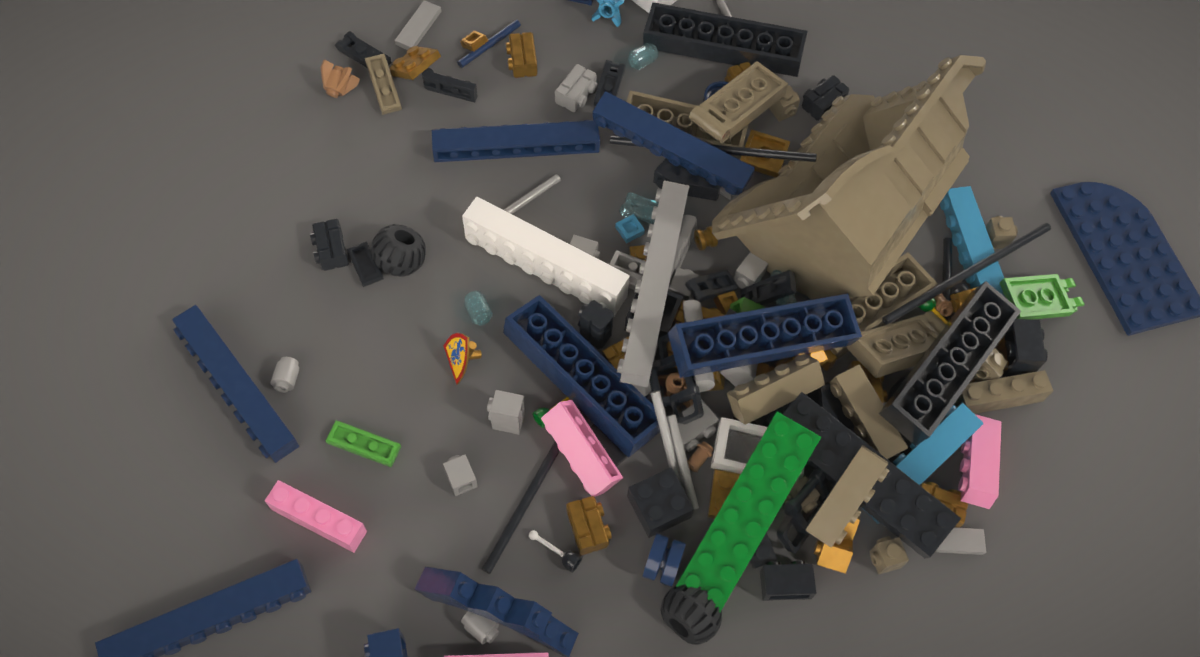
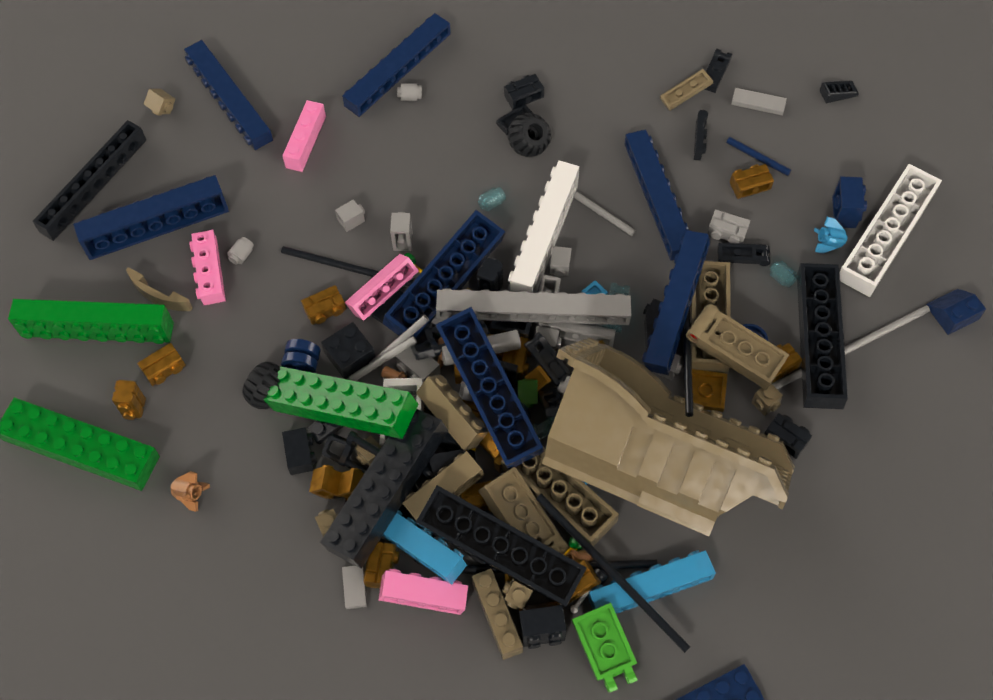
camera: 85 degrees right, 0 degrees up
medium nougat brick [320,60,360,98] -> none
bright green tile [325,420,401,467] -> none
pearl gold plate [389,46,441,80] -> none
dark blue arch [414,567,579,657] -> none
shield [443,333,482,385] -> none
pearl gold tile [460,31,488,52] -> none
hinge [529,530,583,573] -> none
dark tan brick [806,445,890,548] -> none
dark tan brick [986,216,1018,249] -> none

